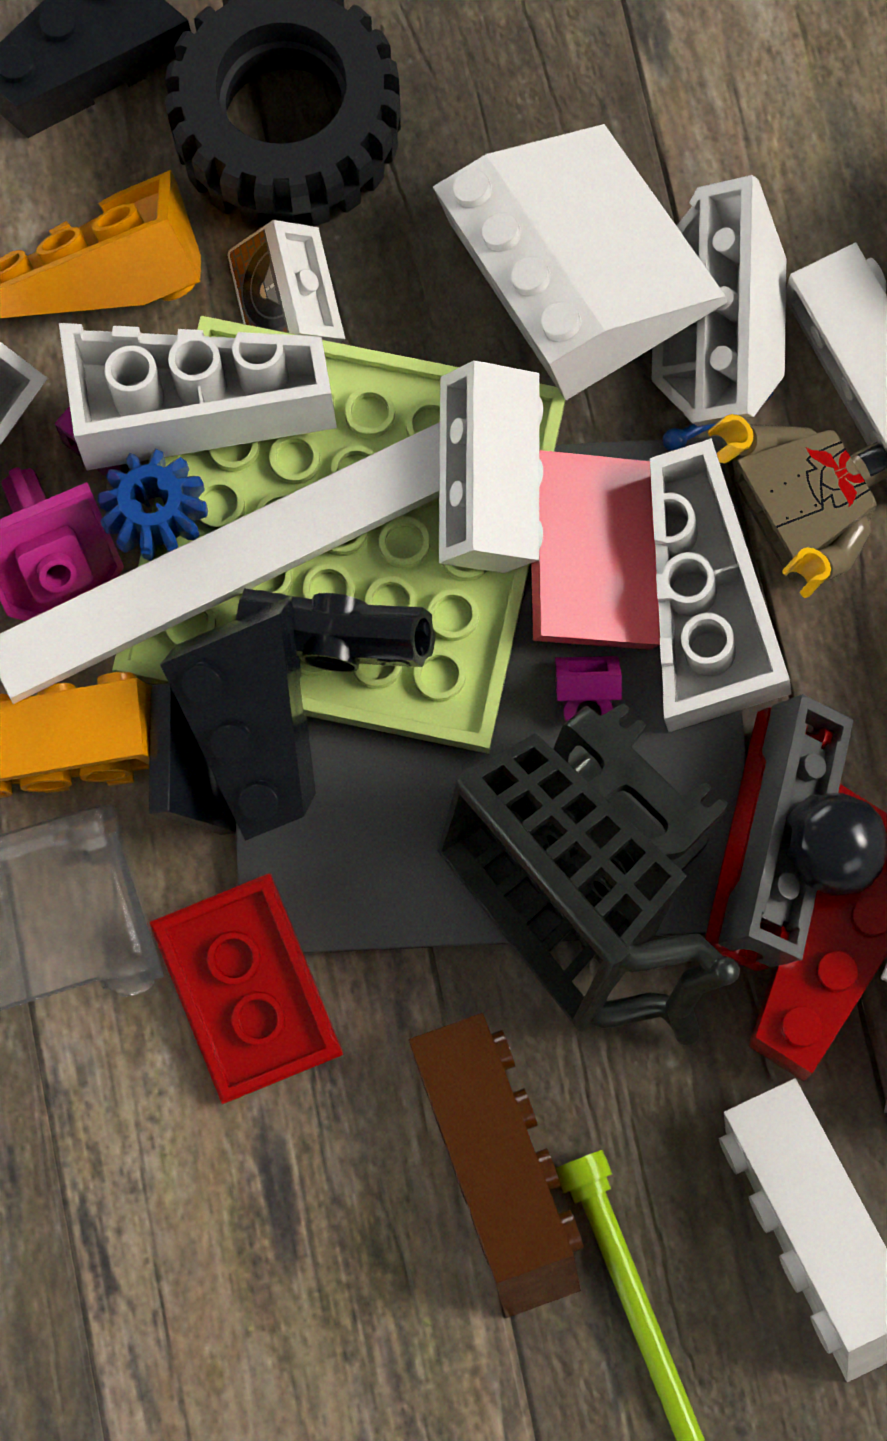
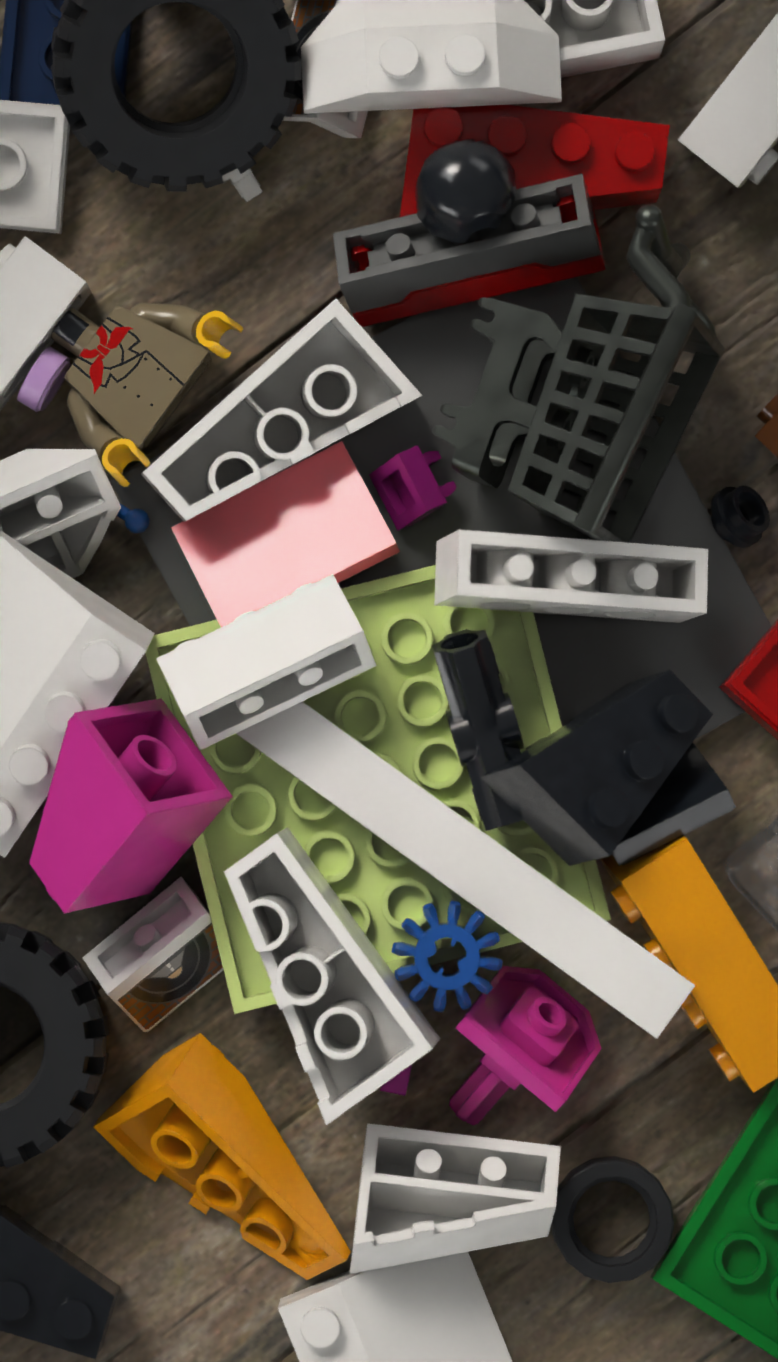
camera: 120 degrees left, 10 degrees up
none -> lavender tile [17,346,71,412]
none -> dark pink slope [29,698,233,914]
none -> white brick [434,530,708,623]
none -> black plate [711,485,770,548]

